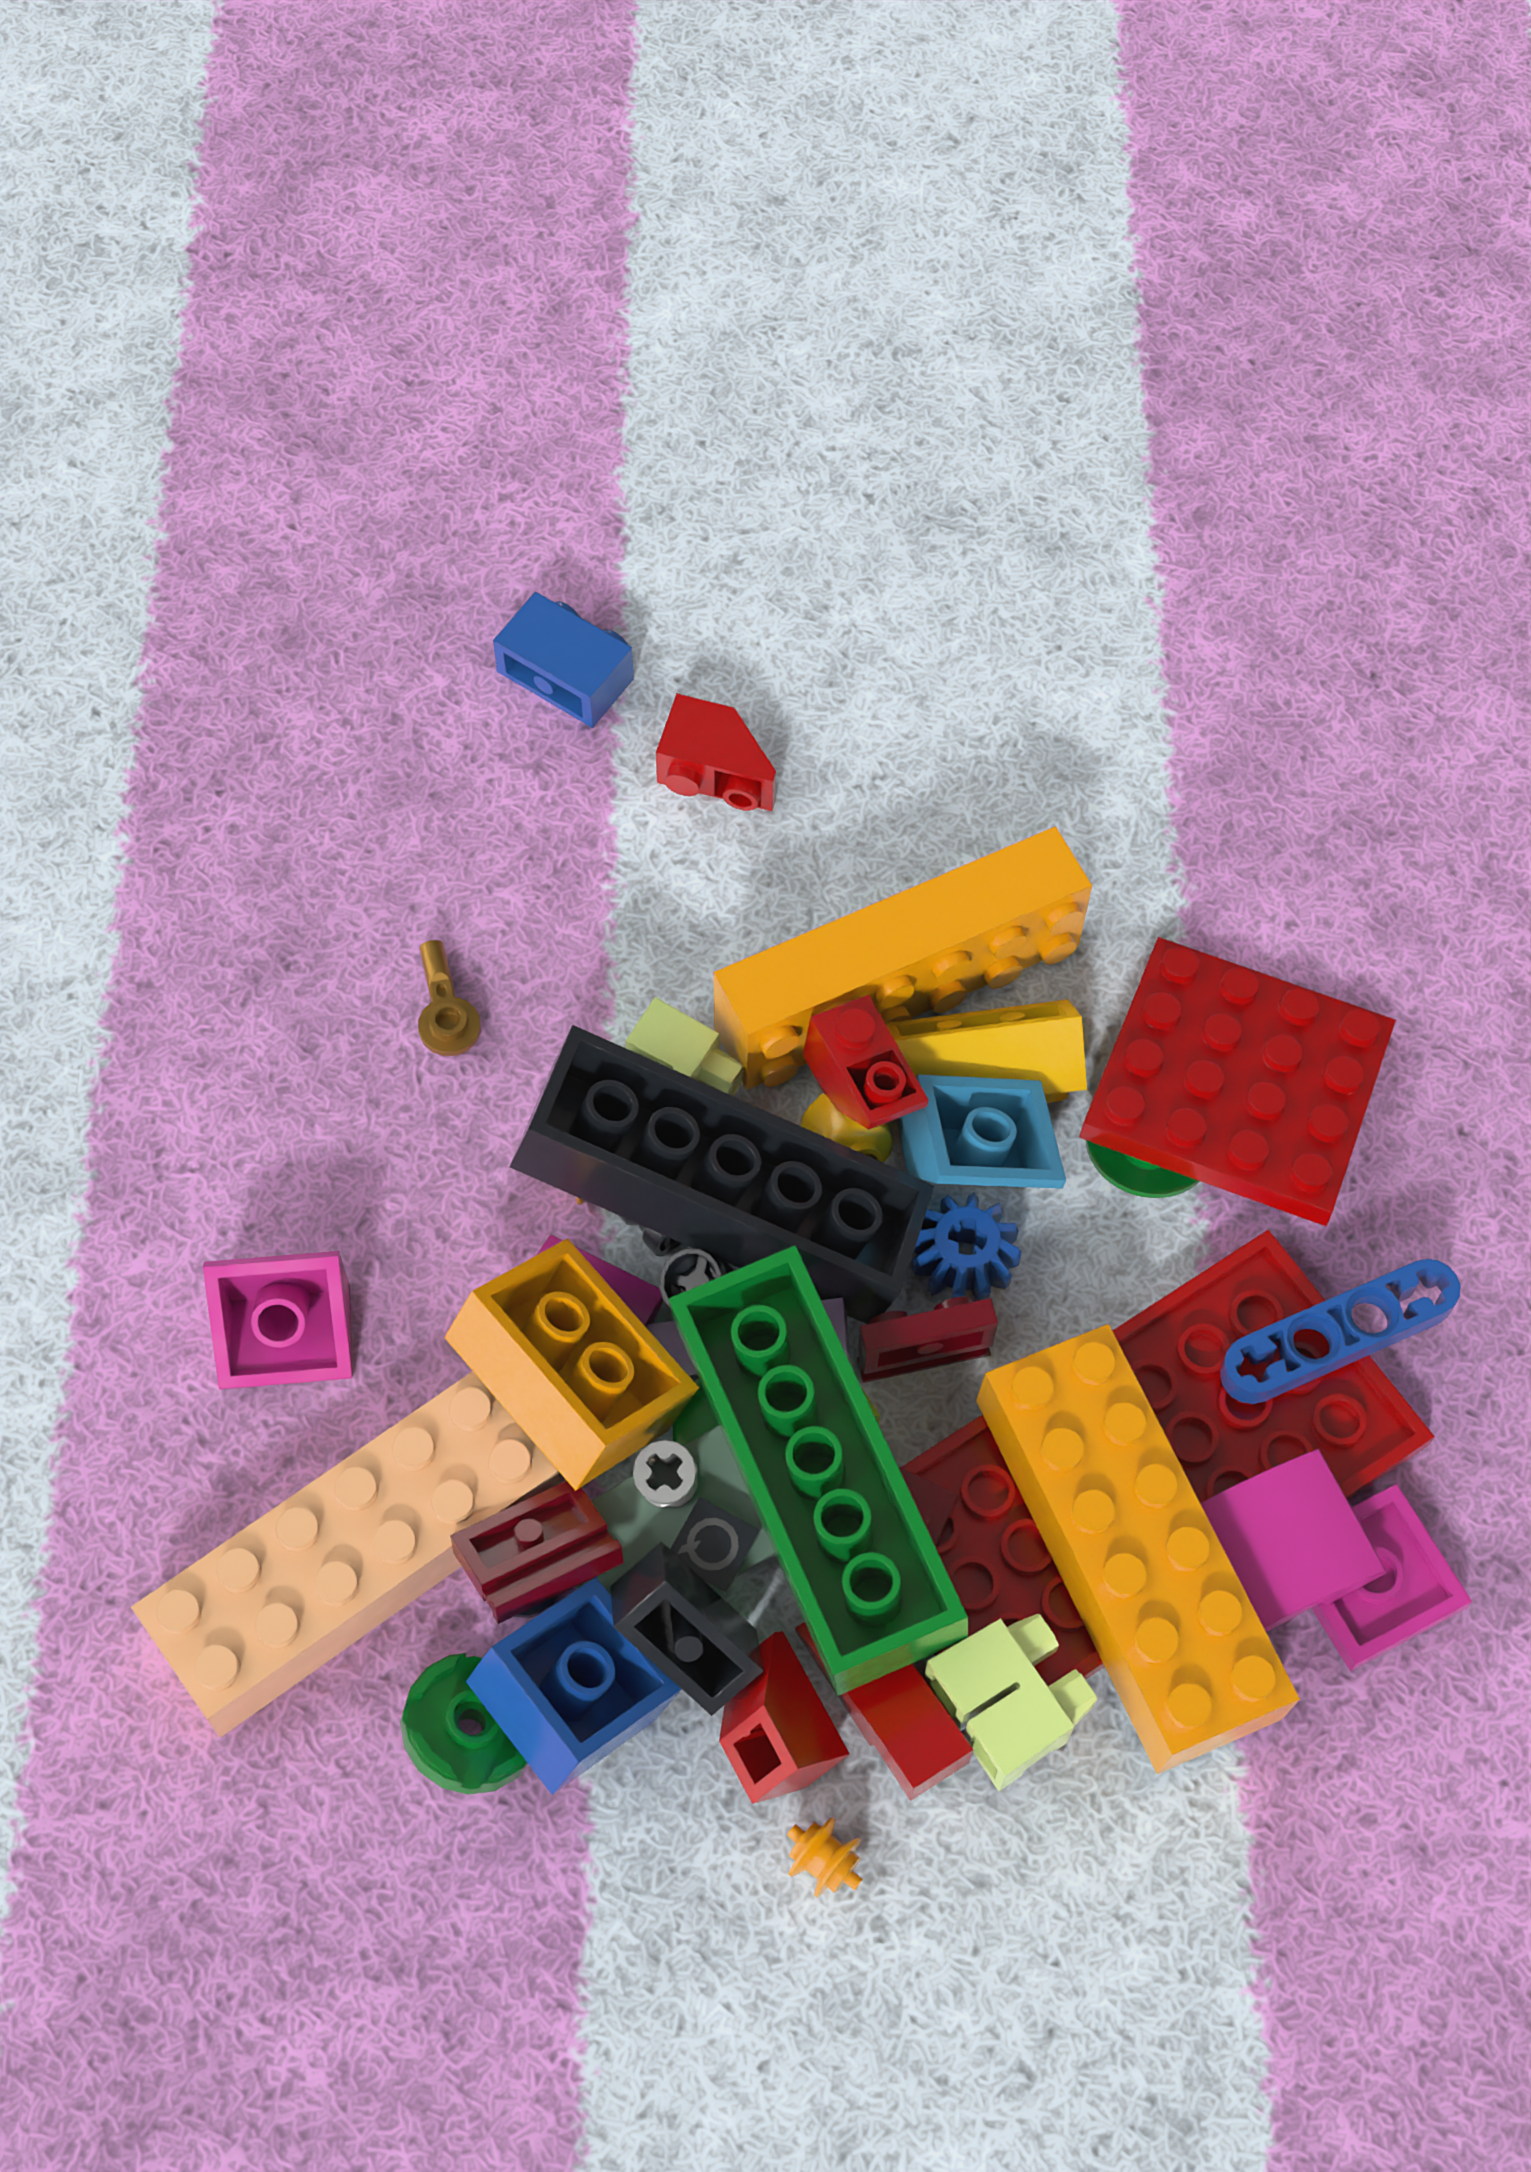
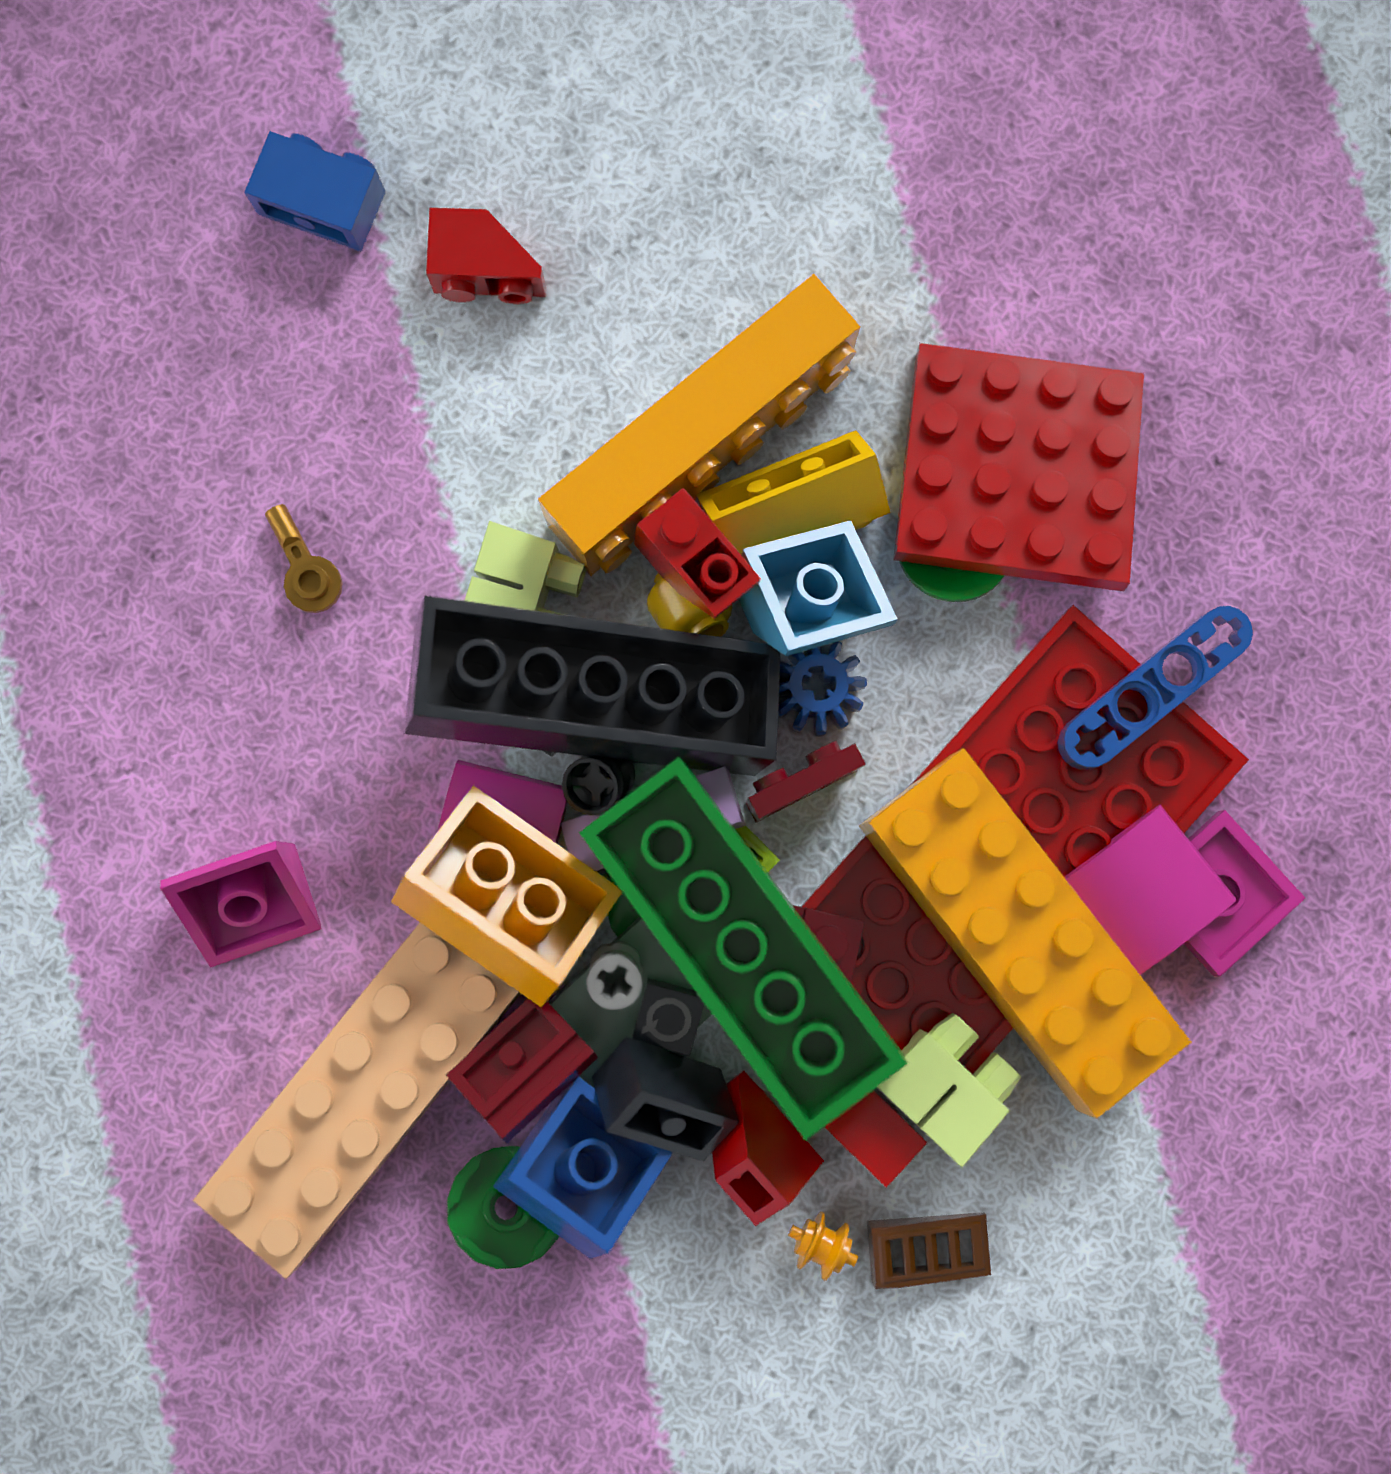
camera: 15 degrees left, 20 degrees up
none -> reddish brown slope [867,1212,991,1290]

